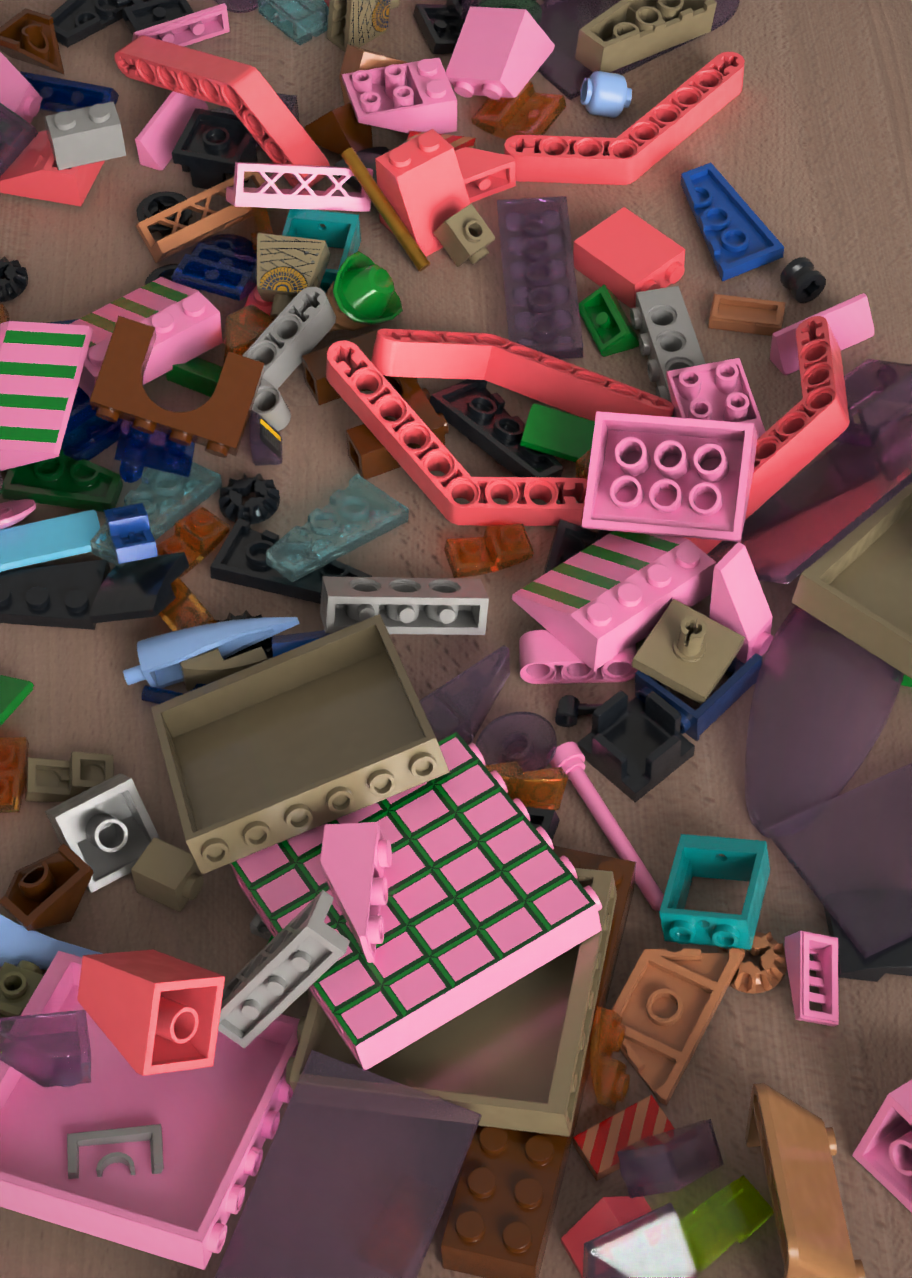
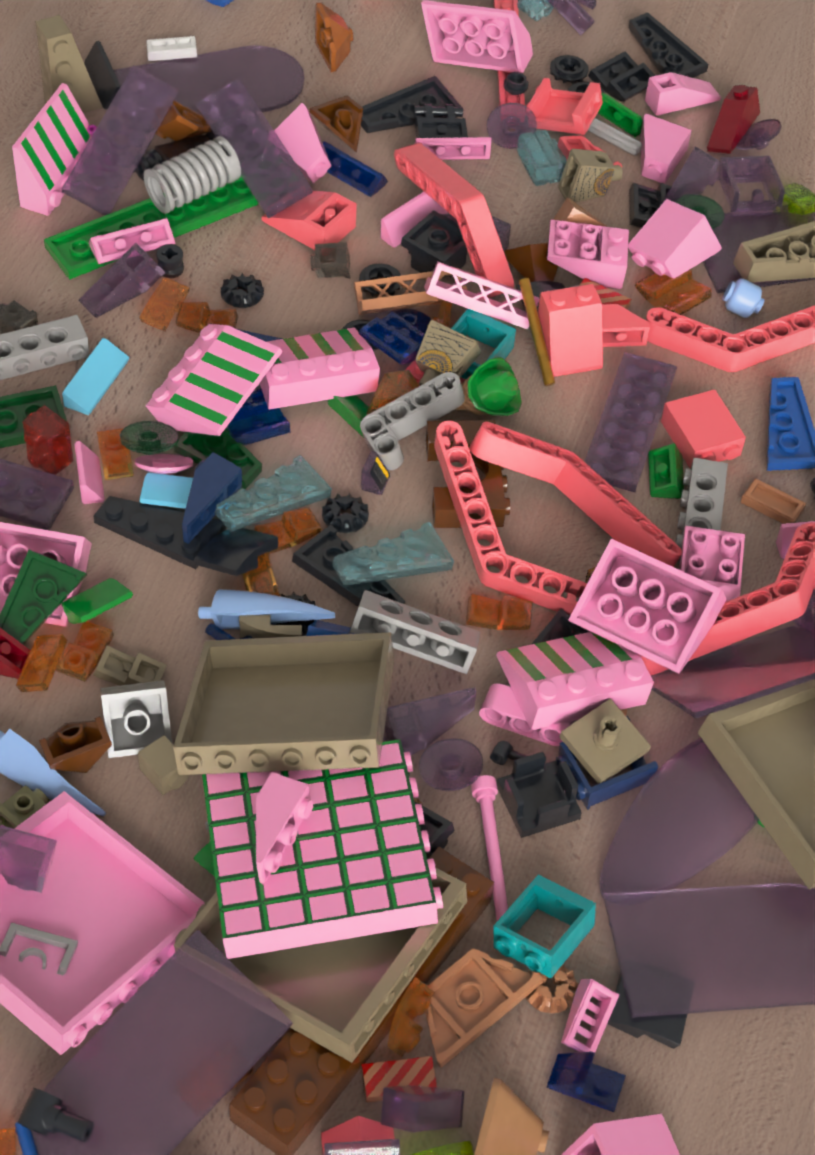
camera: 15 degrees right, 0 degrees up
light grey slope [44,101,126,171] -> none
coral slope [77,949,225,1076] -> none
reddish brown arch [89,316,265,458] -> none
blue slope [104,503,158,564] -> none
clear blue hinge [114,420,195,483] -> none
light grey fence [218,890,350,1049] -> none
black wing [429,379,564,477] -> none
dark tan brick [433,203,496,267] -> none
clear orange slope [485,761,568,810] -> none
green slope [520,403,595,467] -> none
bright pink slope [709,542,773,664] -> none
none -> dark blue slope [182,452,242,544]
none -> clear smoke brick [310,242,350,278]
none -> clear blue slope [546,1051,626,1112]

